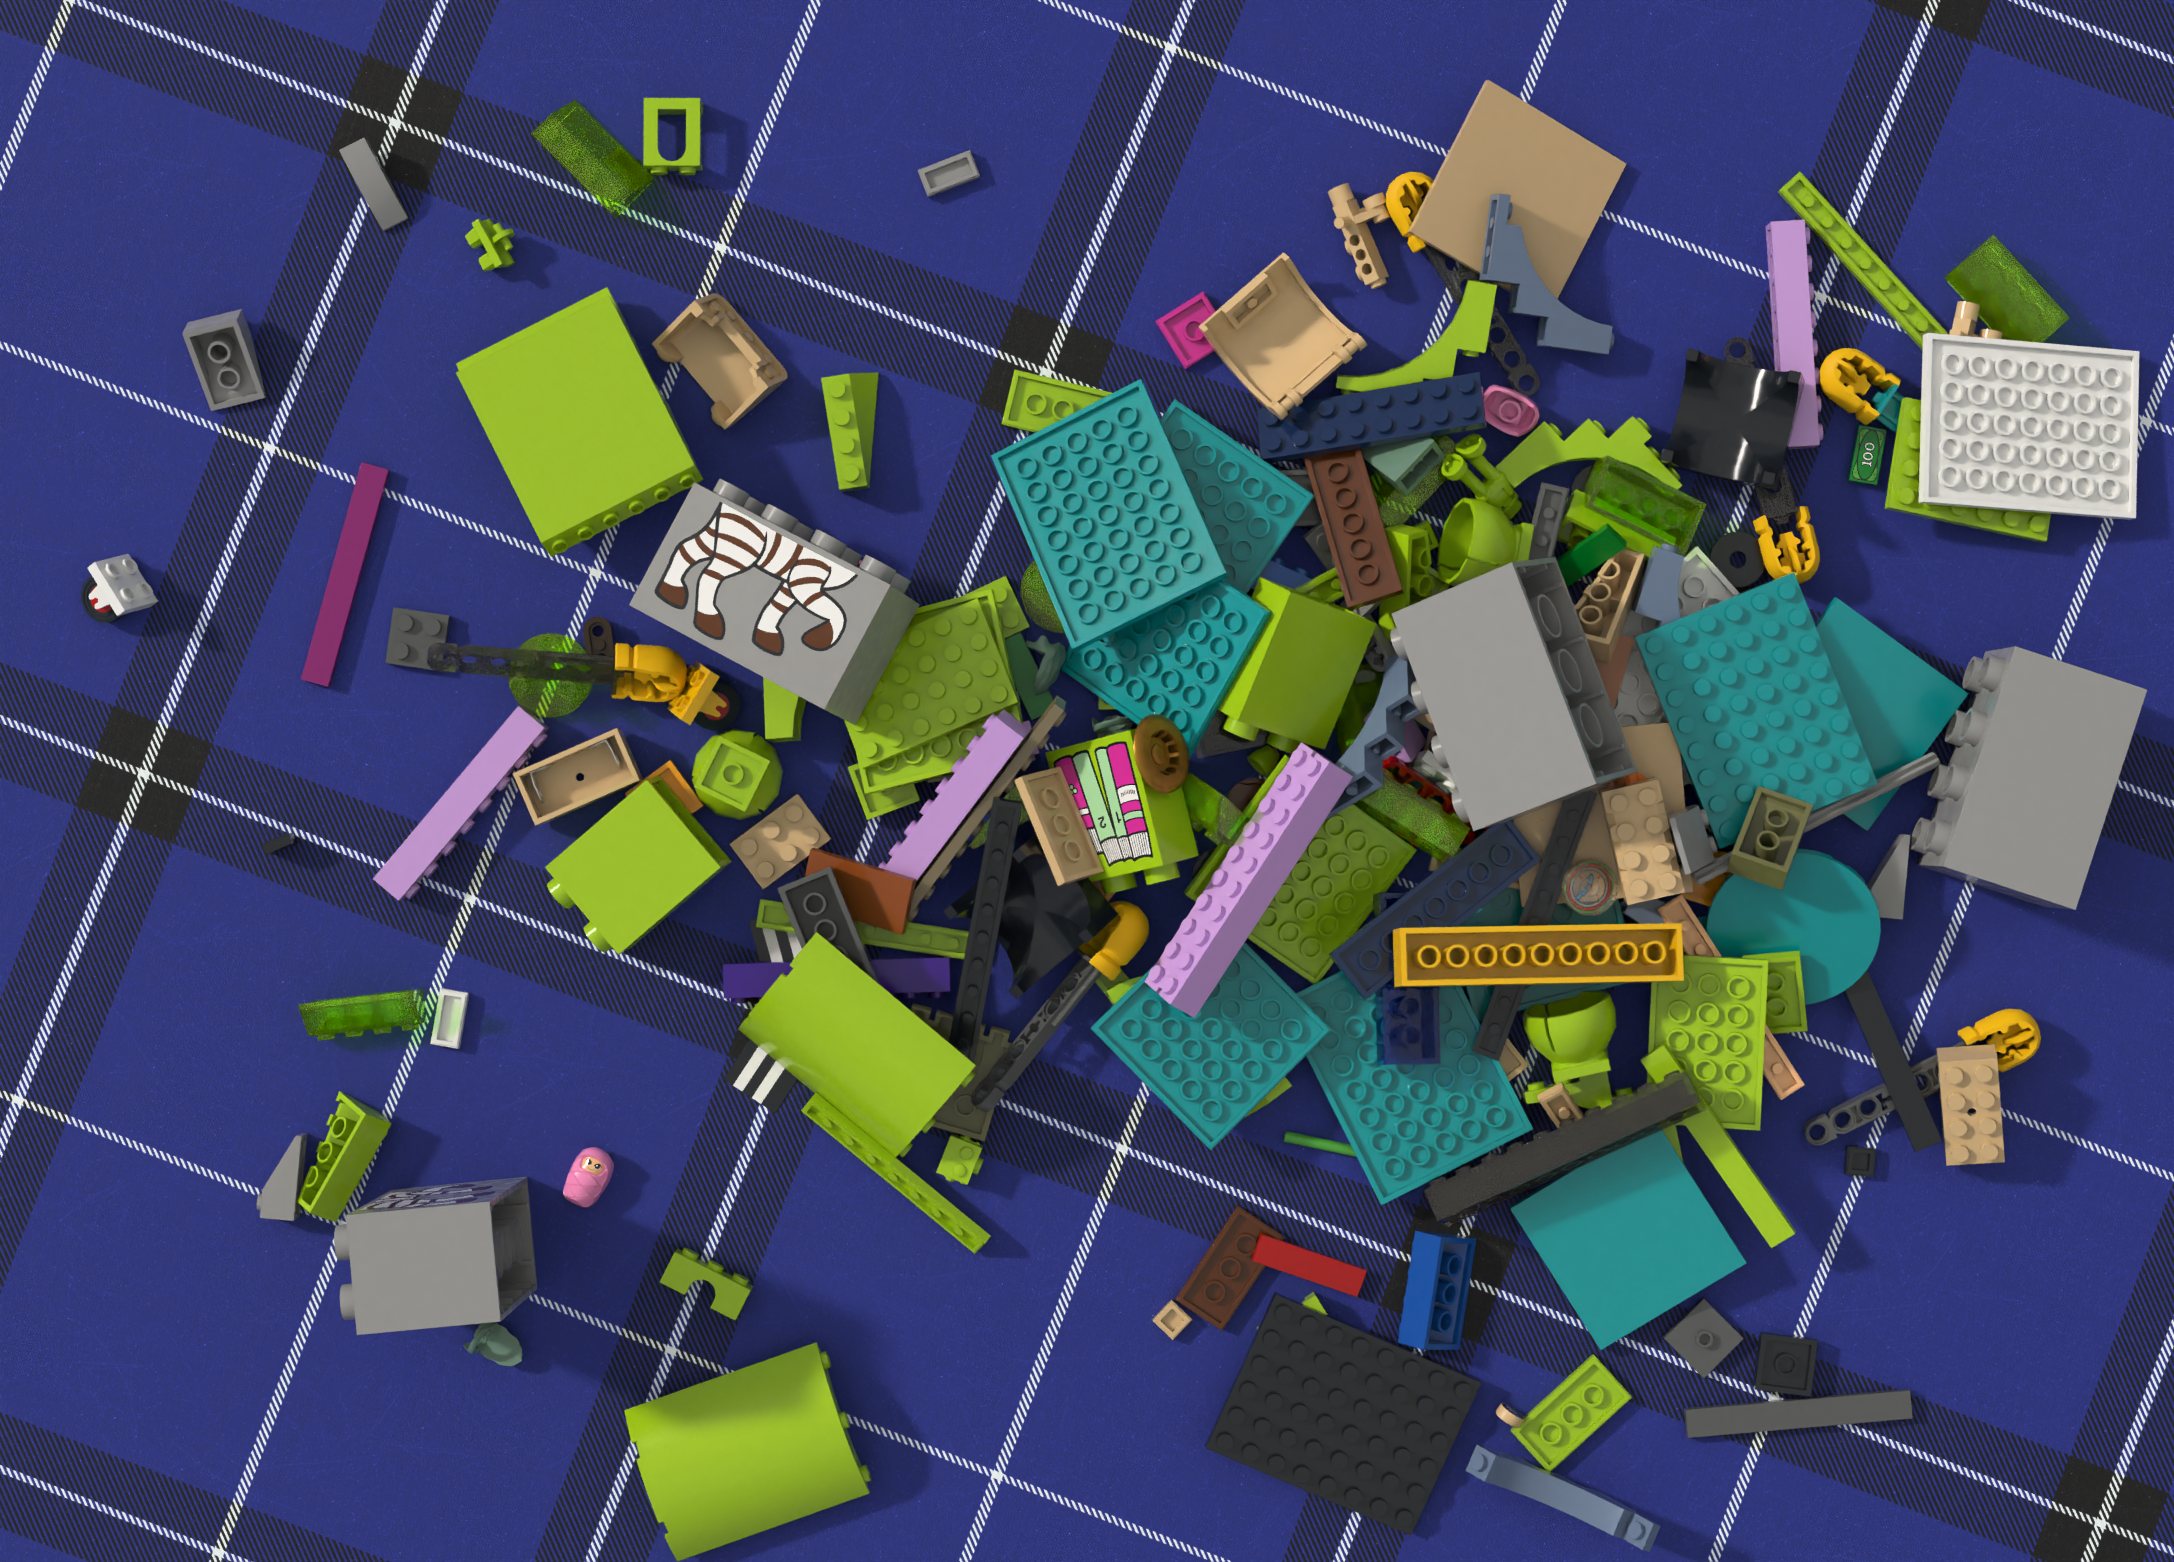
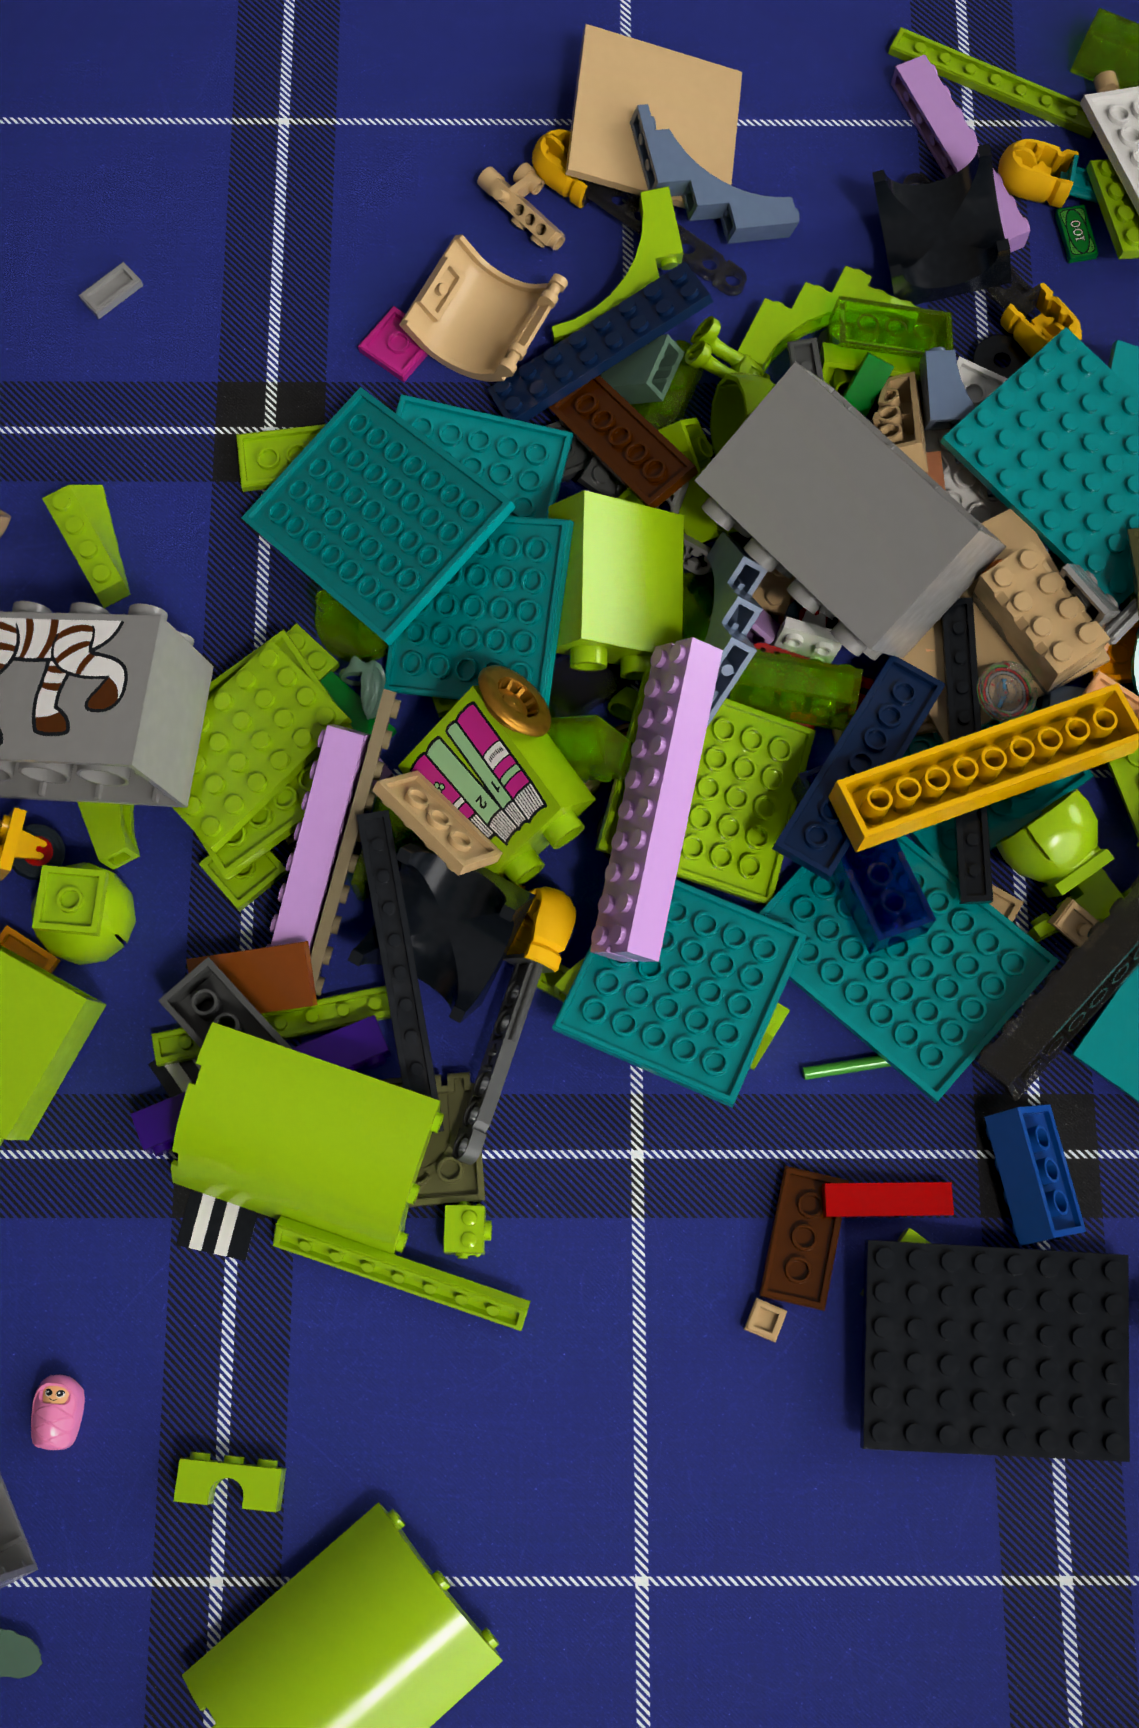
camera: 20 degrees left, 15 degrees down
tan plate [730,794,832,889] -> none
bright pink piece [1483,385,1540,437] -> none

